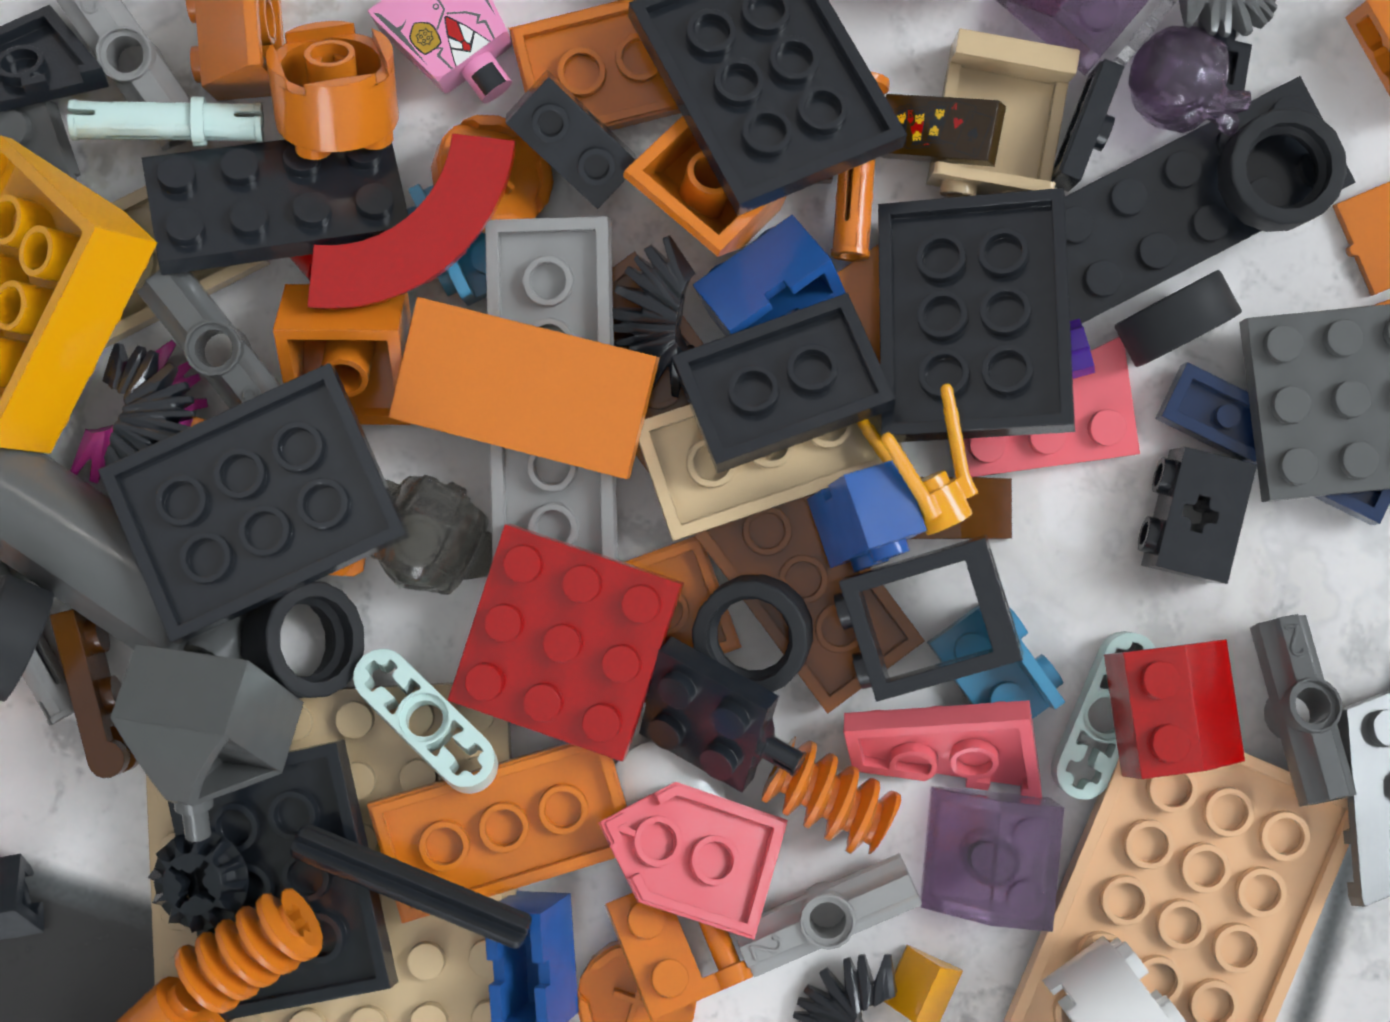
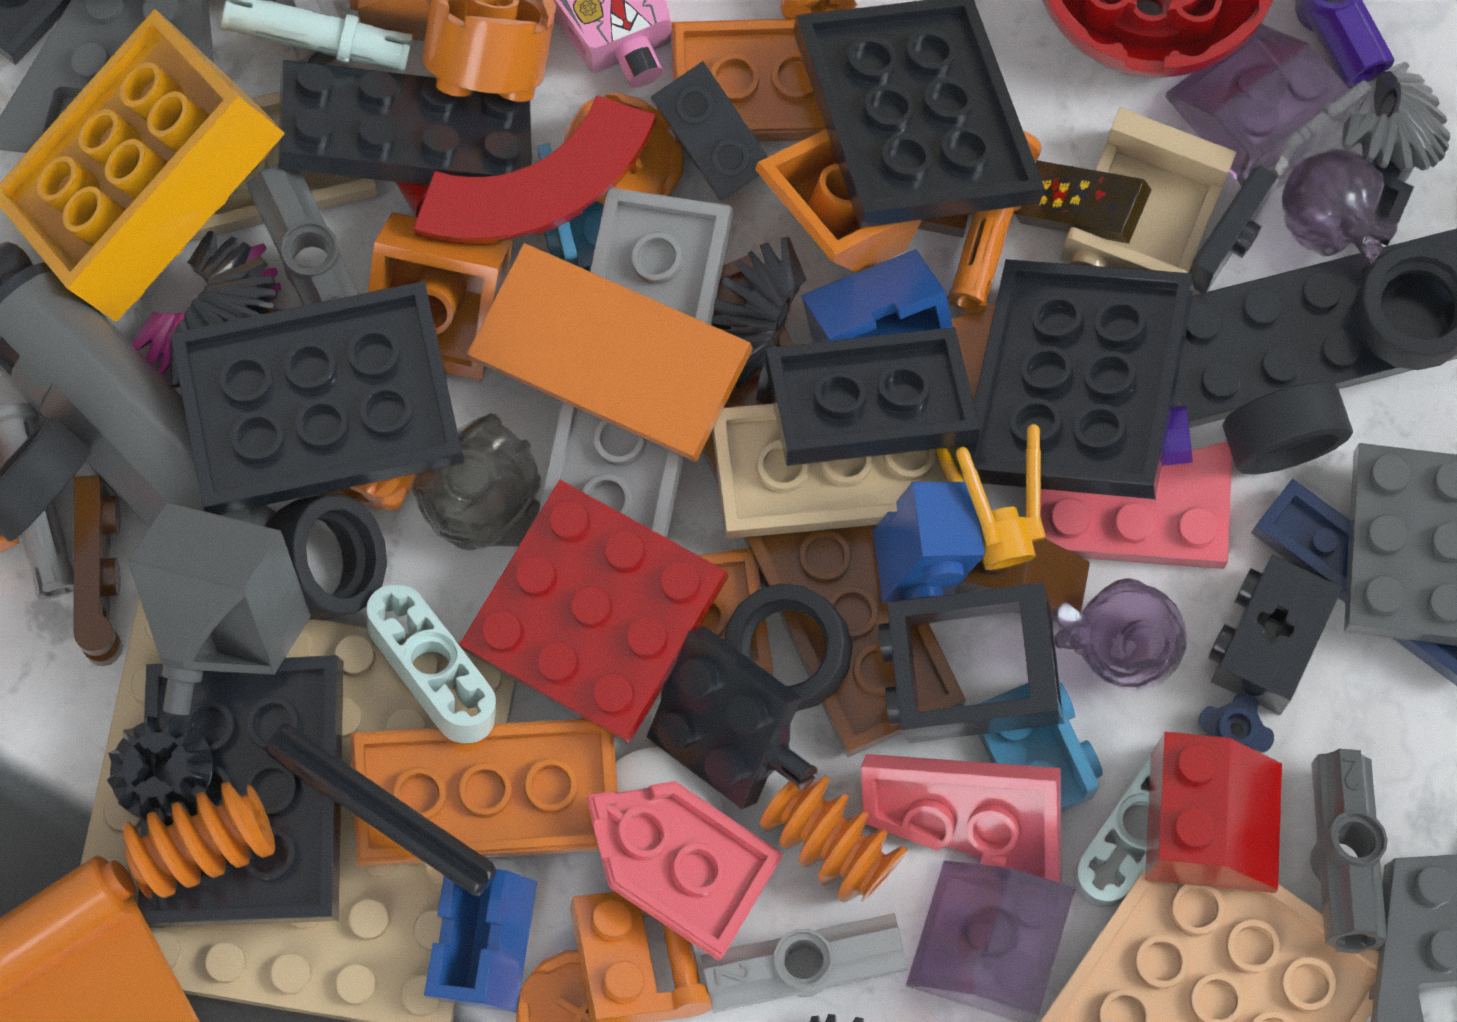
camera: 15 degrees right, 15 degrees down
none -> clear purple hat [1053,578,1188,690]
none -> dark blue plate [1198,693,1274,753]

